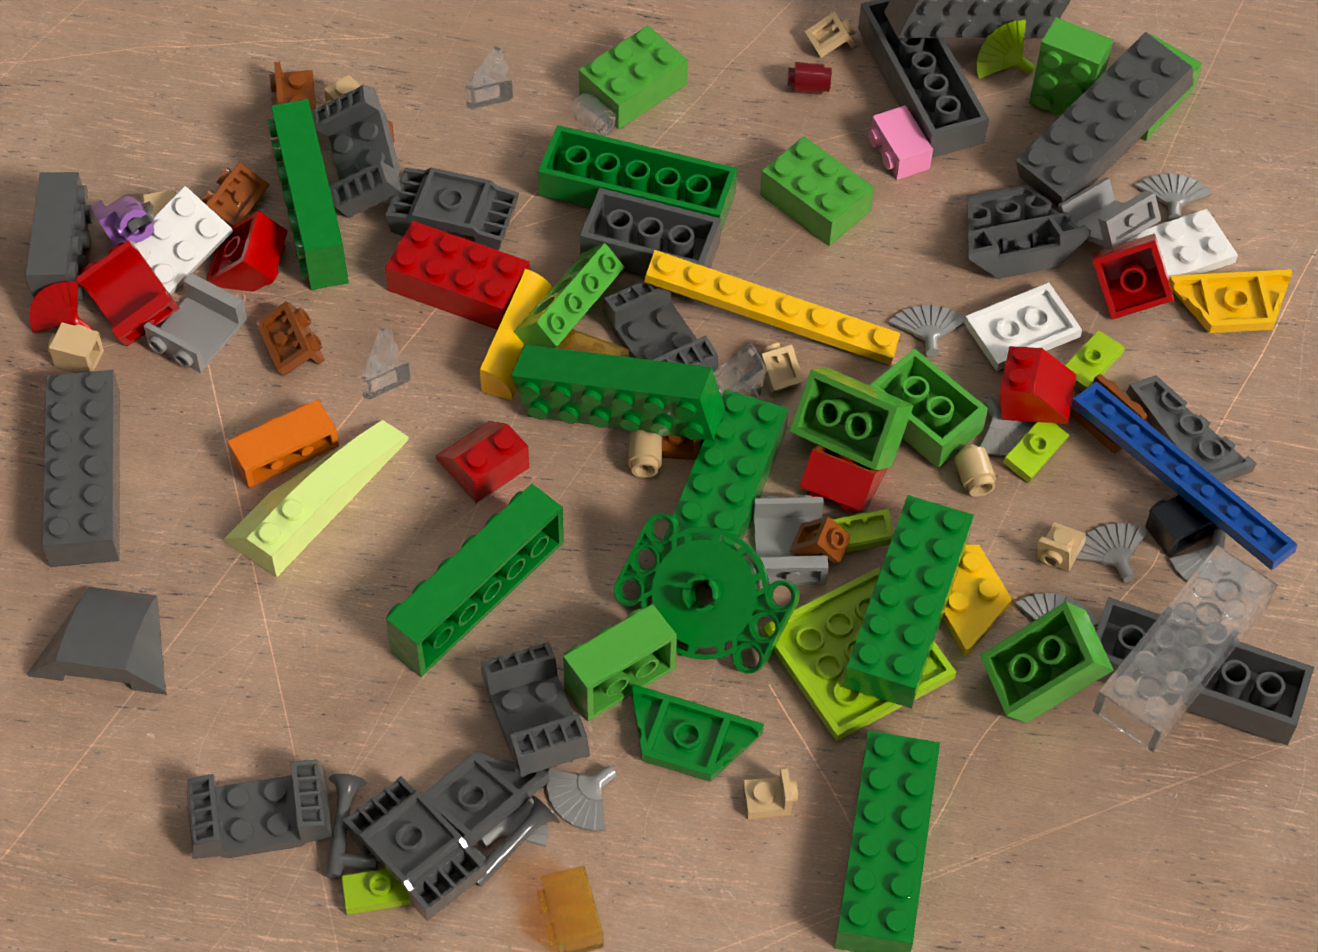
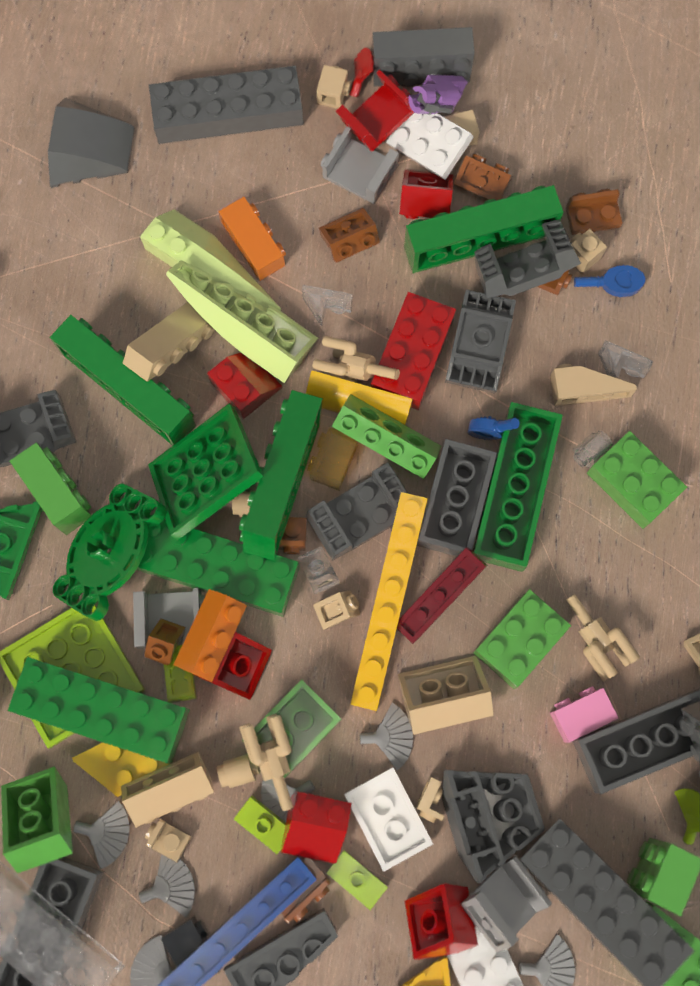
camera: 90 degrees right, 20 degrees up
dark red brick [787,62,832,94] -> none
bright green brick [789,367,914,470] -> none
none -> tan brick [121,752,214,827]
none -> tan brick [123,302,215,382]
none -> green plate [148,403,264,540]
none -> yellowish green wedge [166,260,318,383]
none -> orange brick [173,589,247,682]
none -> tan plant [239,714,293,811]
none -> tan plant [313,336,400,383]
none -> dark red plate [397,547,488,644]
none -> tan slope [398,656,494,735]
none -> tan bracket [415,776,444,823]
none -> blue piece [467,416,519,440]
none -> tan slope [550,364,637,406]
none -> tan plant [566,594,641,682]
none -> blue piece [574,265,645,297]

